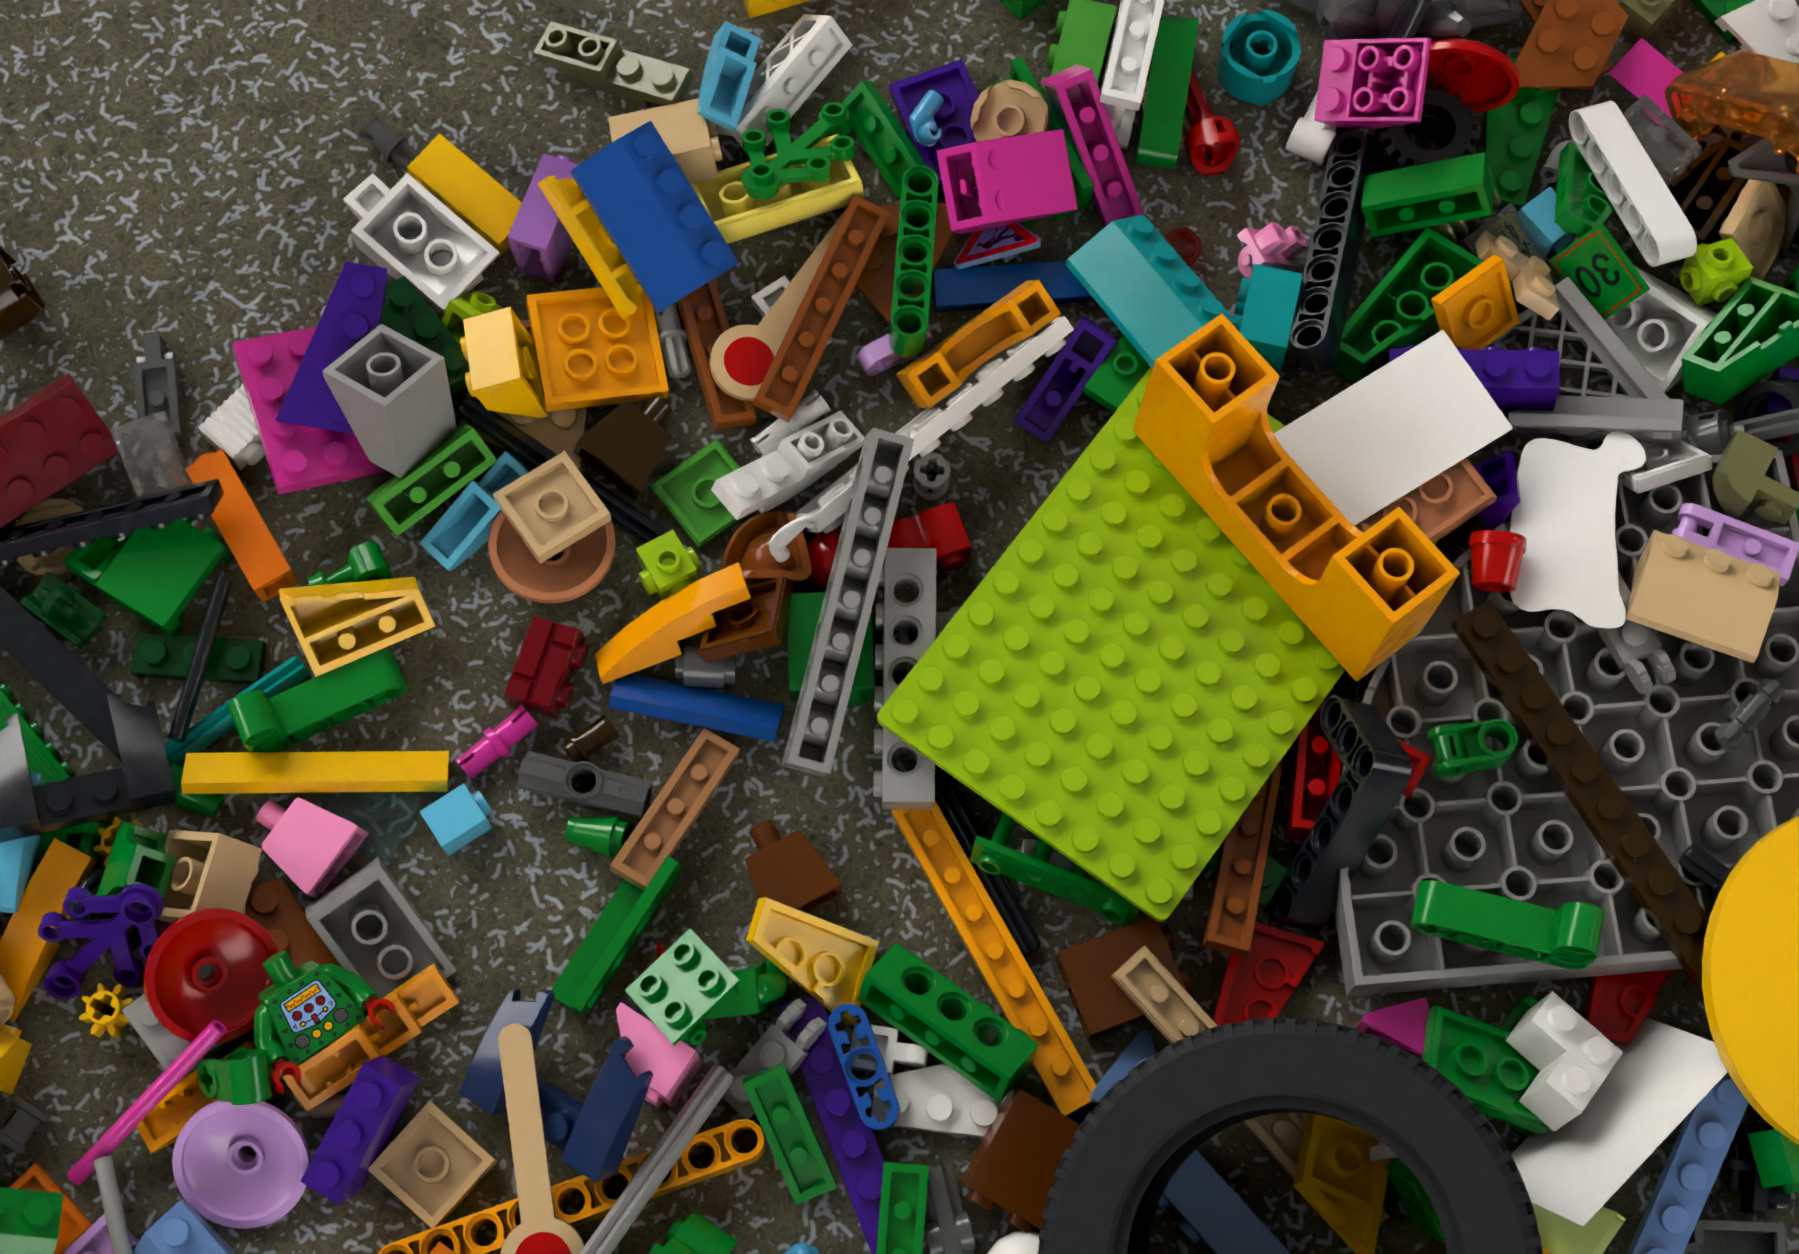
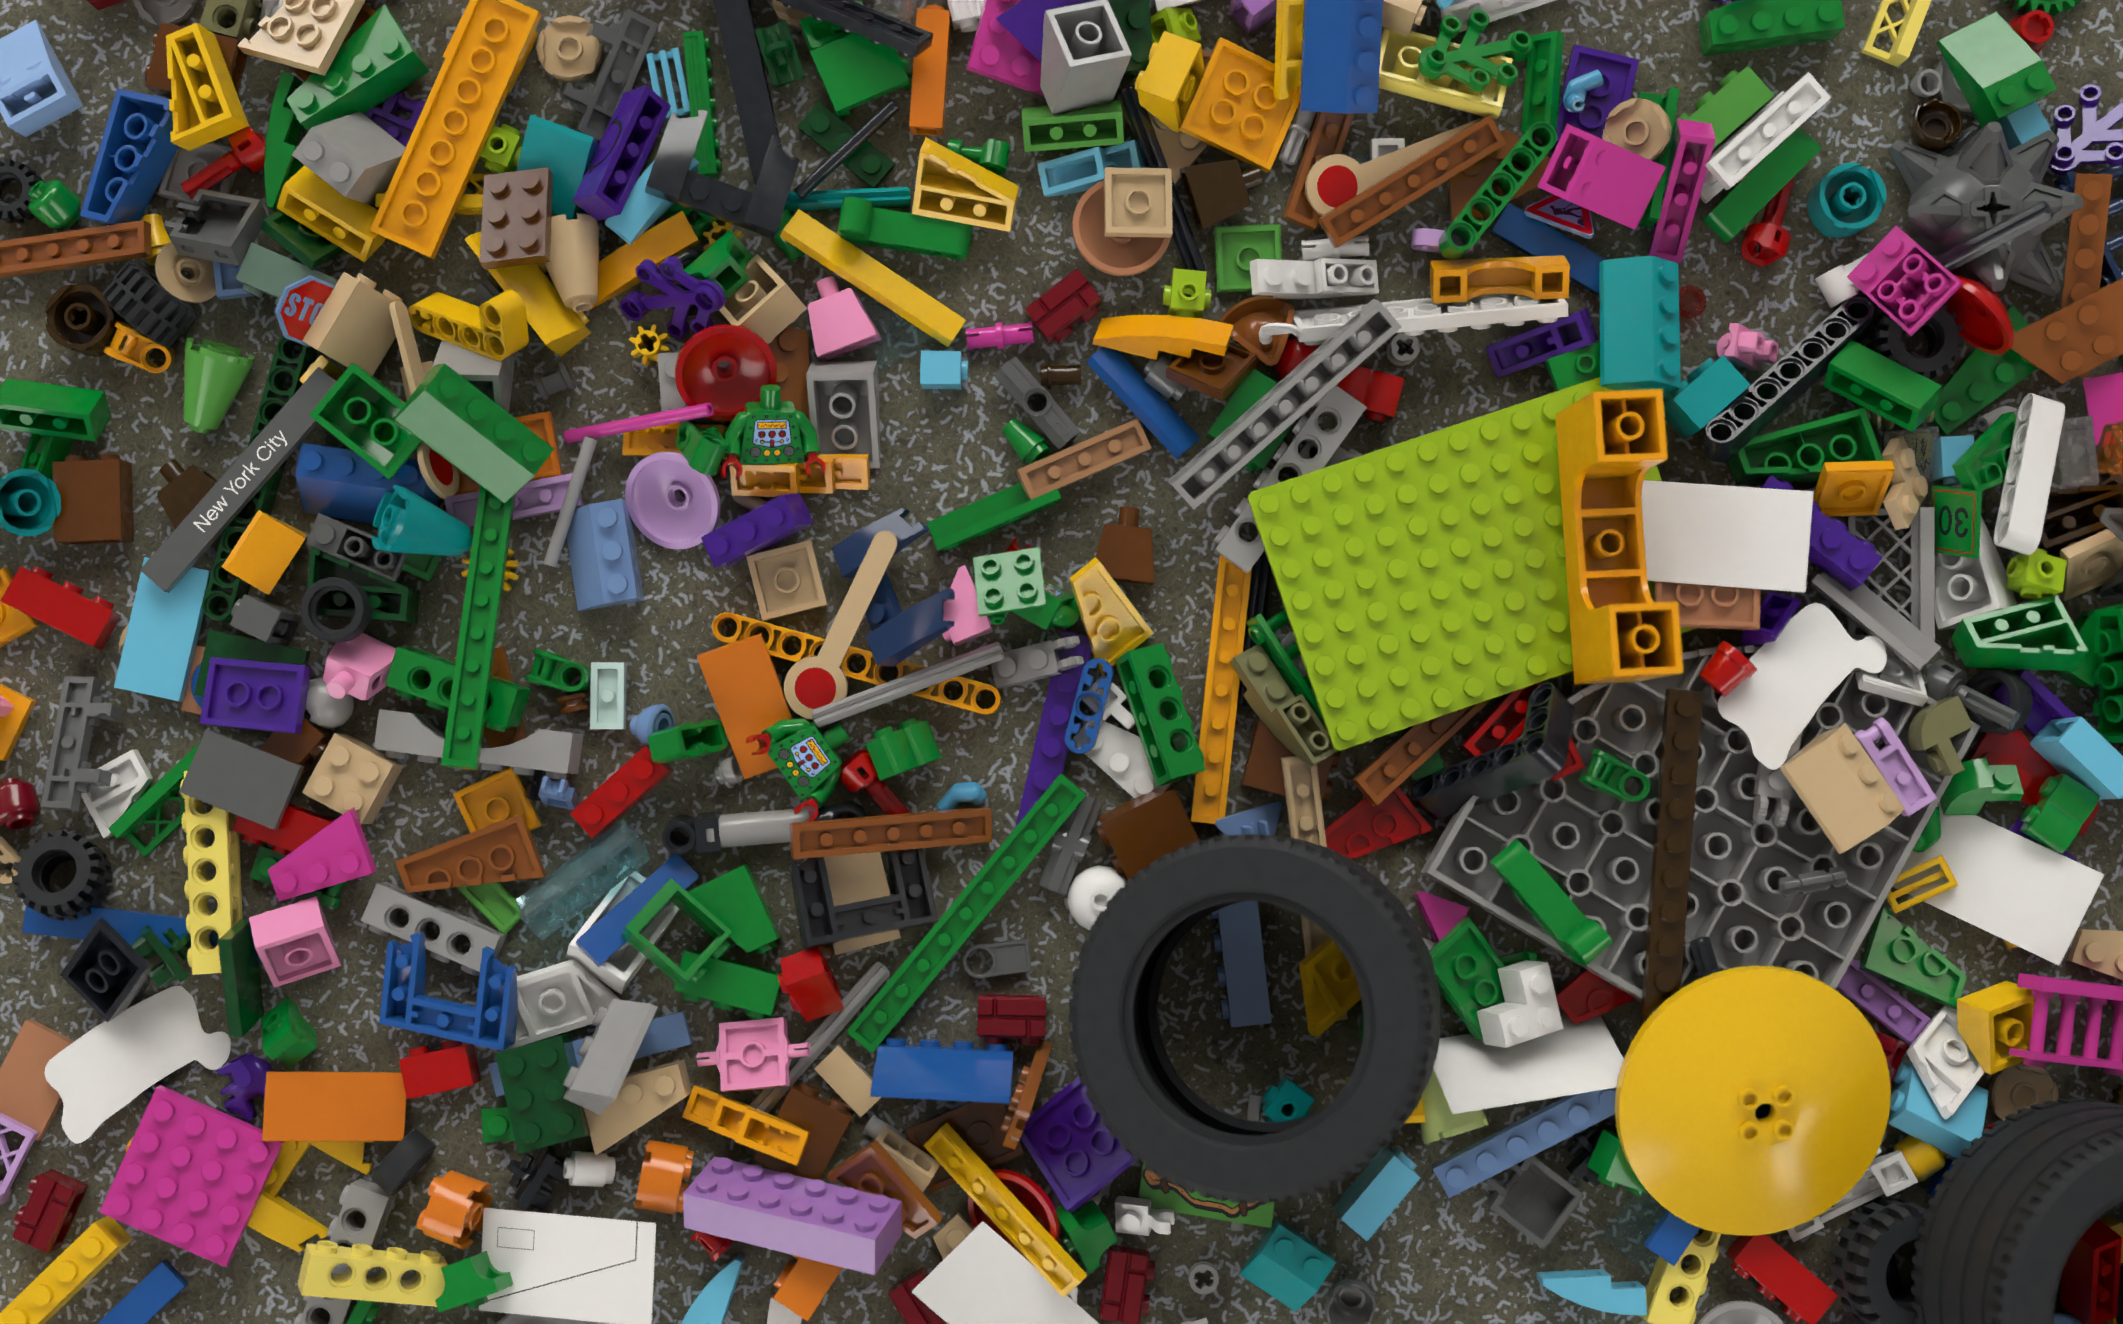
camera: 40 degrees right, 15 degrees up
green plate [742,1062,837,1205] -> none
none -> olive slope [1229,645,1338,767]

